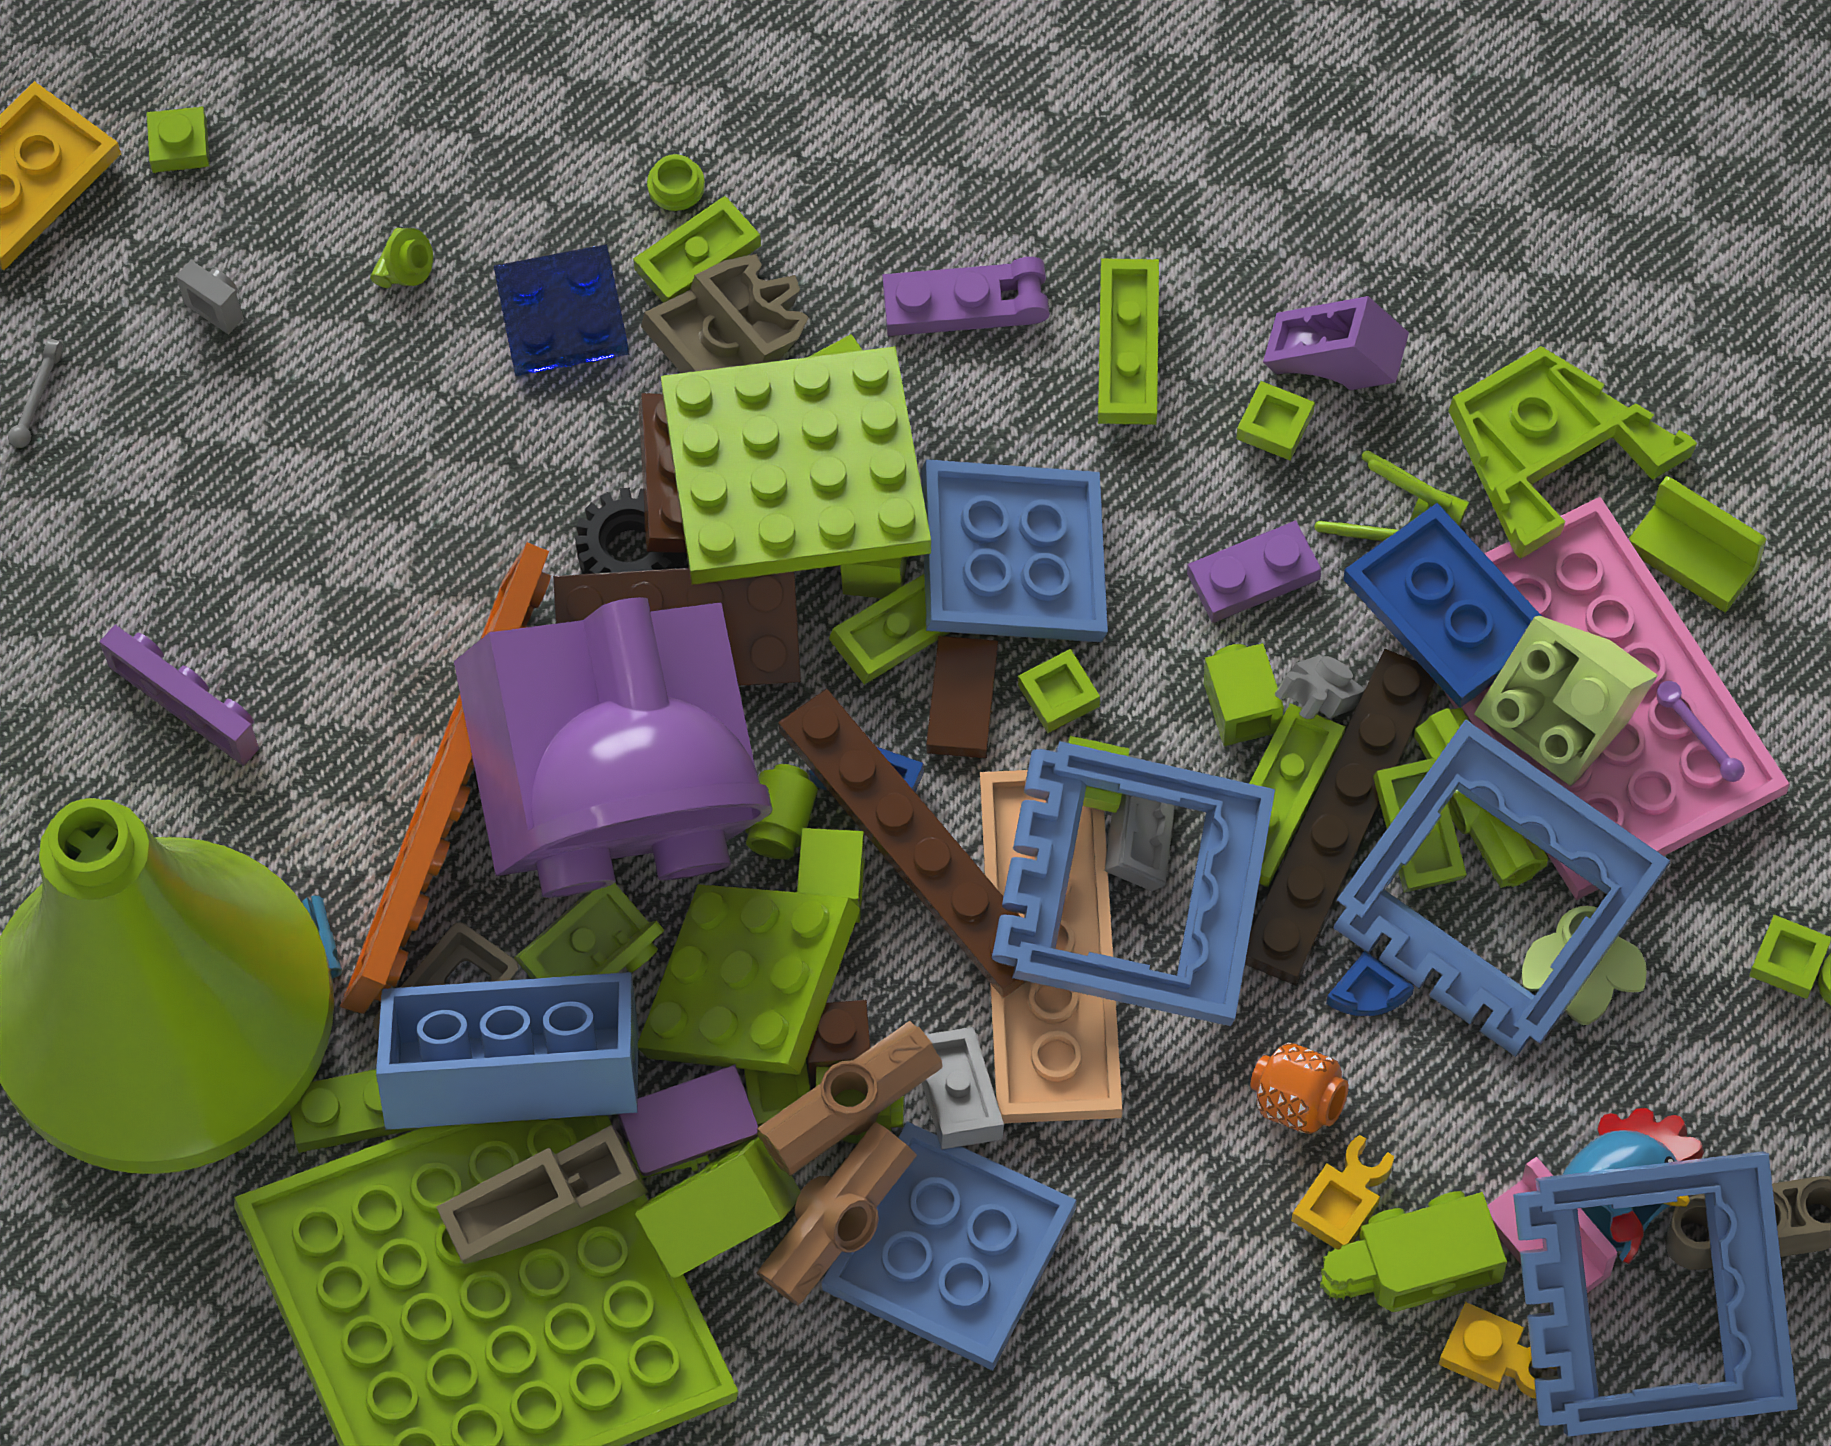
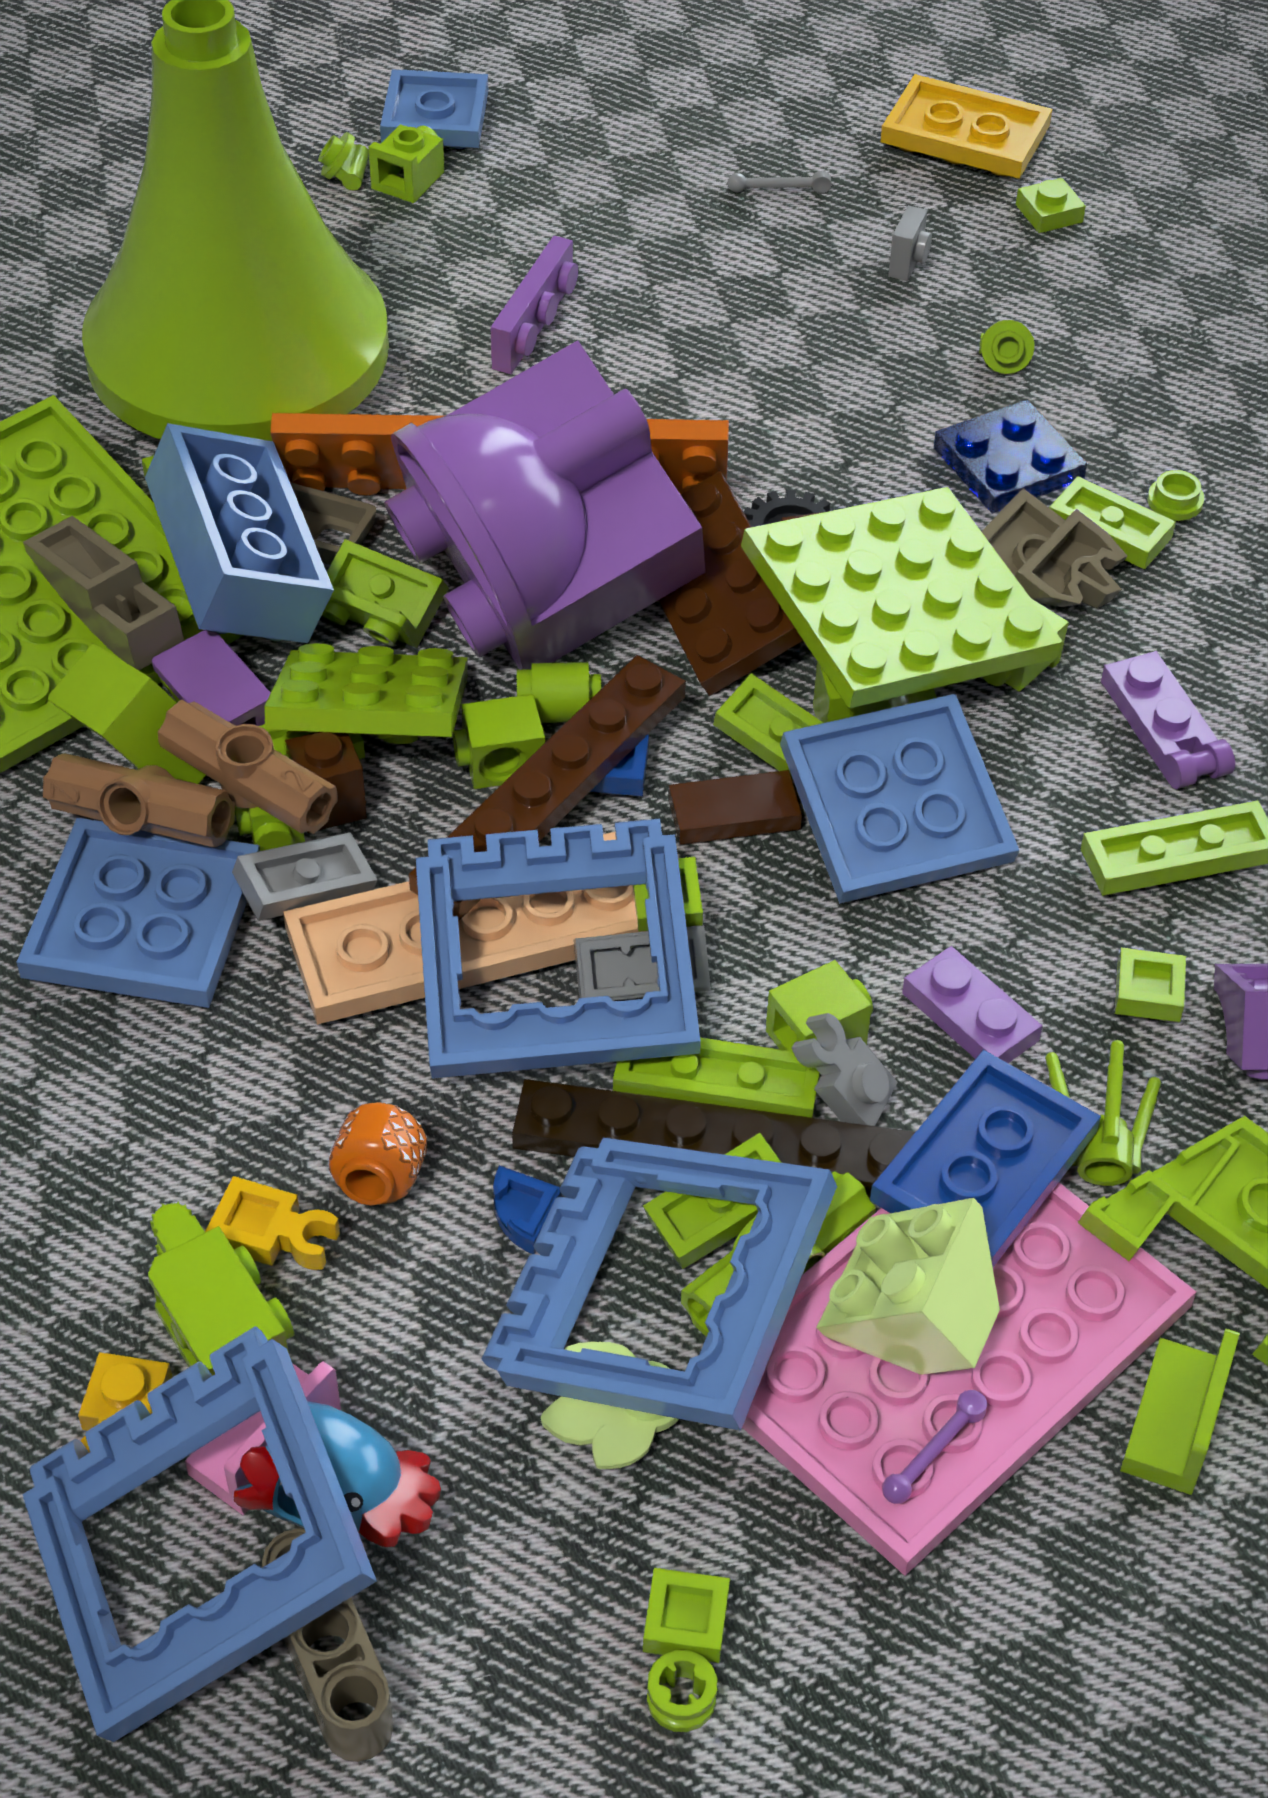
camera: 70 degrees right, 15 degrees down
lime plate [1018,649,1100,733] -> none

